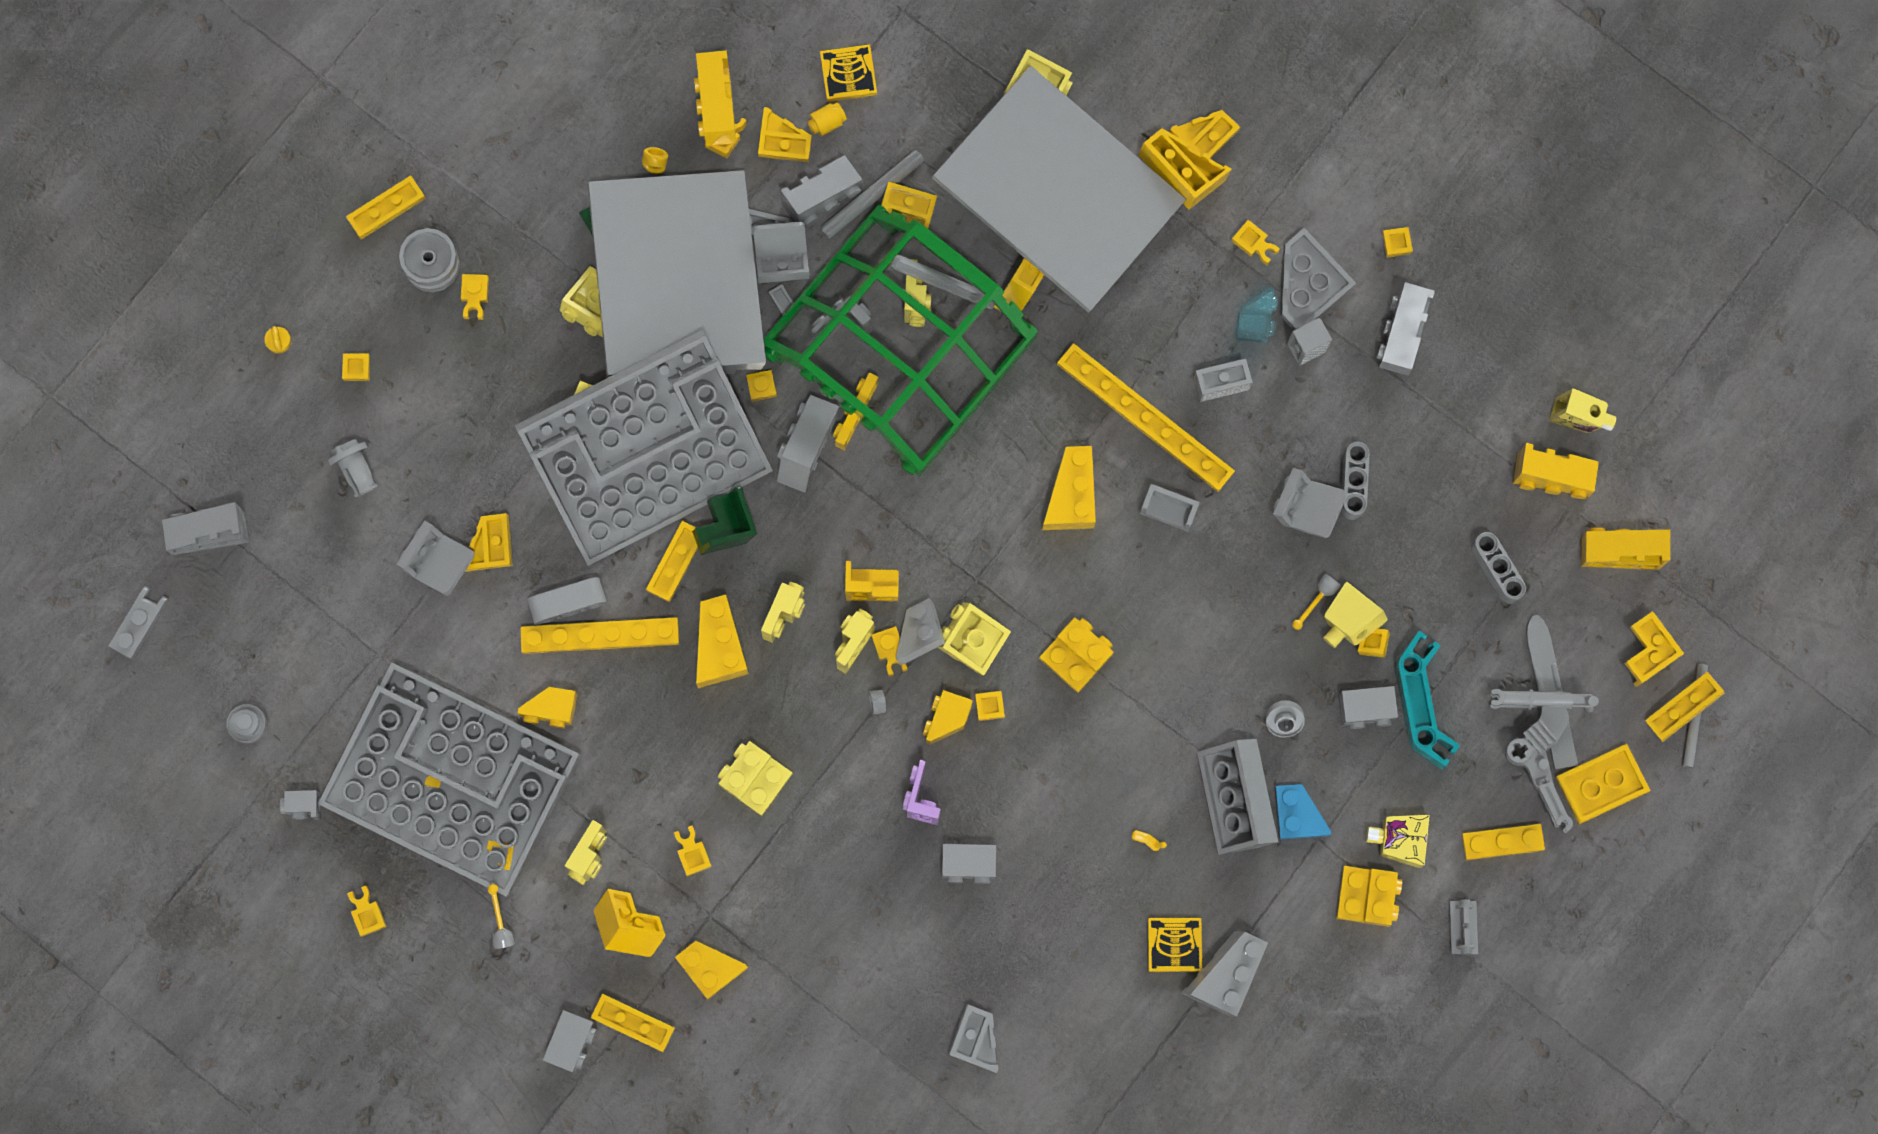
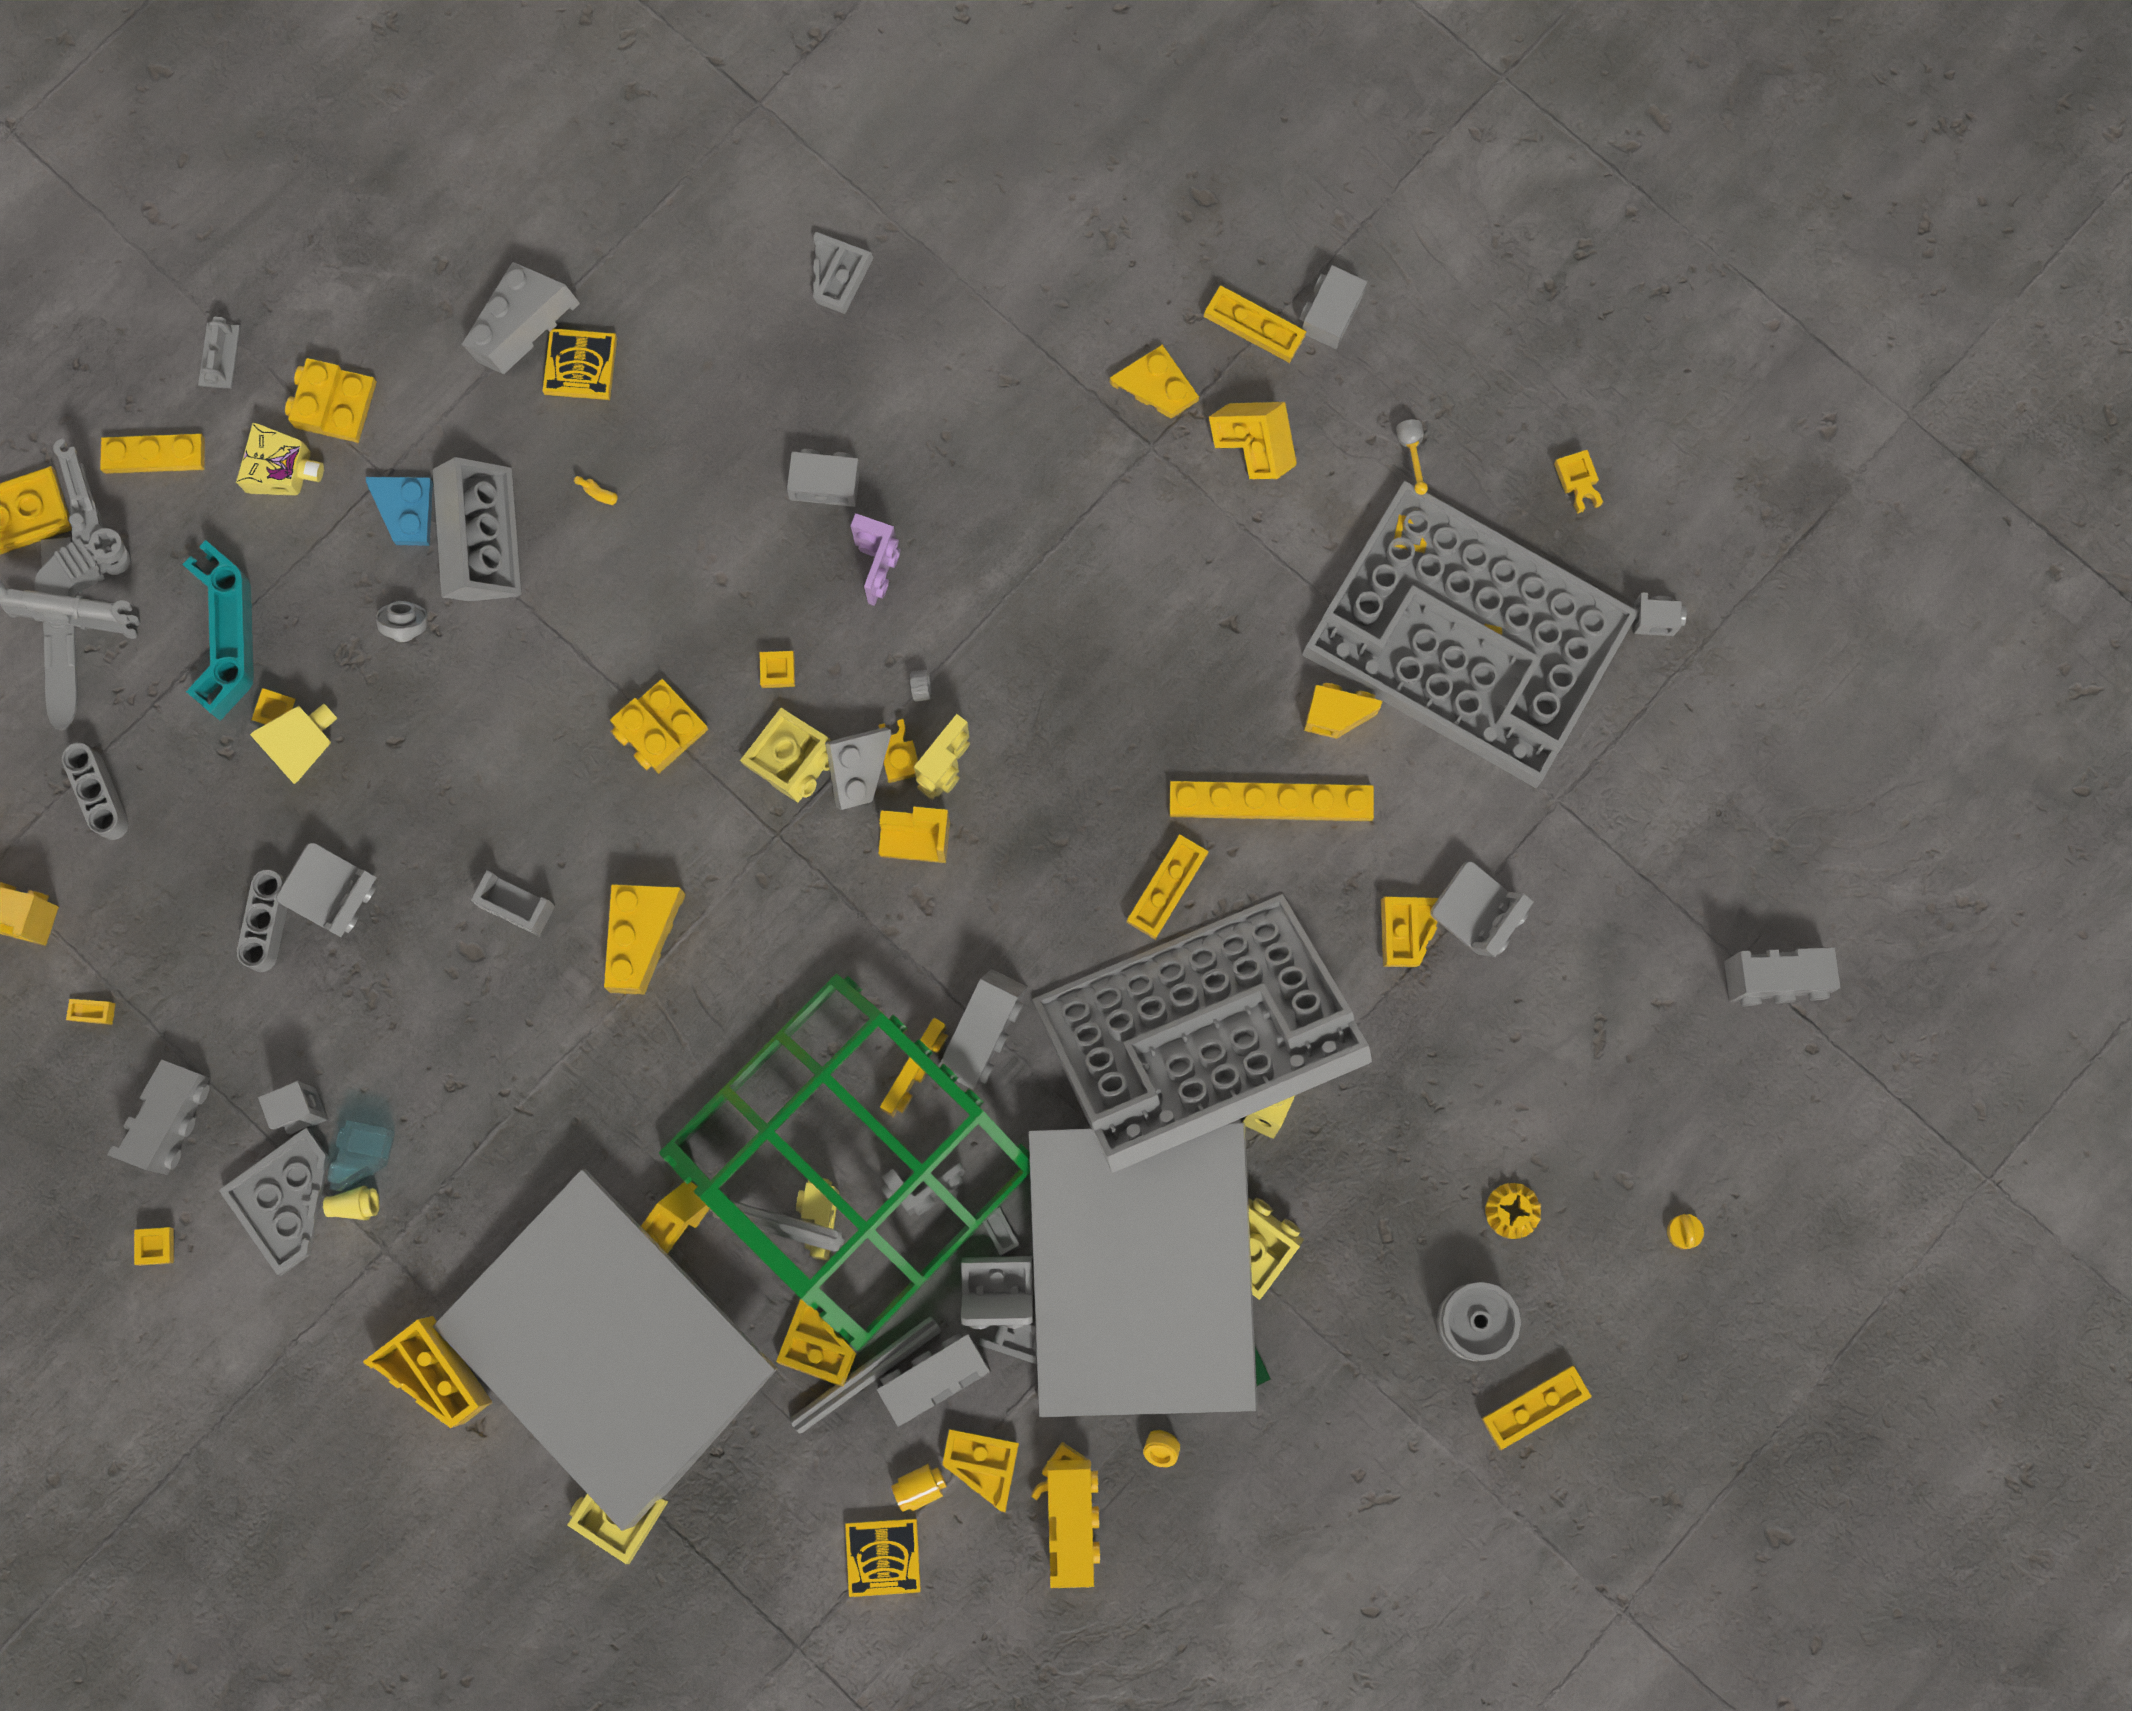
camera: 175 degrees left, 0 degrees up
light grey hinge [109,586,169,660] -> none
light grey plate [227,704,267,743] -> none
light grey piece [328,439,378,498] -> none
yellow plate [342,354,370,381] -> none
yellow plate [461,274,489,320] -> none
light grey beam [527,577,607,625] -> none
light yellow plate [565,820,607,885] -> none
yellow plate [674,825,712,877] -> none
dark green panel [692,486,757,555] -> none
yellow wedge [696,595,748,688] -> none
light yellow plate [718,741,793,816] -> none
yellow plate [746,370,777,402] -> none
light yellow plate [761,582,805,643] -> none
yellow slope [923,690,973,745] -> none
yellow plate [1057,343,1235,492] -> none
yellow wing [1169,110,1240,159] -> none
light grey panel [1194,358,1253,402] -> none
yellow plate [1231,220,1280,266] -> none
hinge [1292,574,1341,630] -> none
light grey brick [1339,686,1398,729] -> none
none -> yellow piece [66,999,116,1025]
none -> light yellow cone [323,1185,379,1220]
none -> yellow gear [1485,1183,1541,1239]

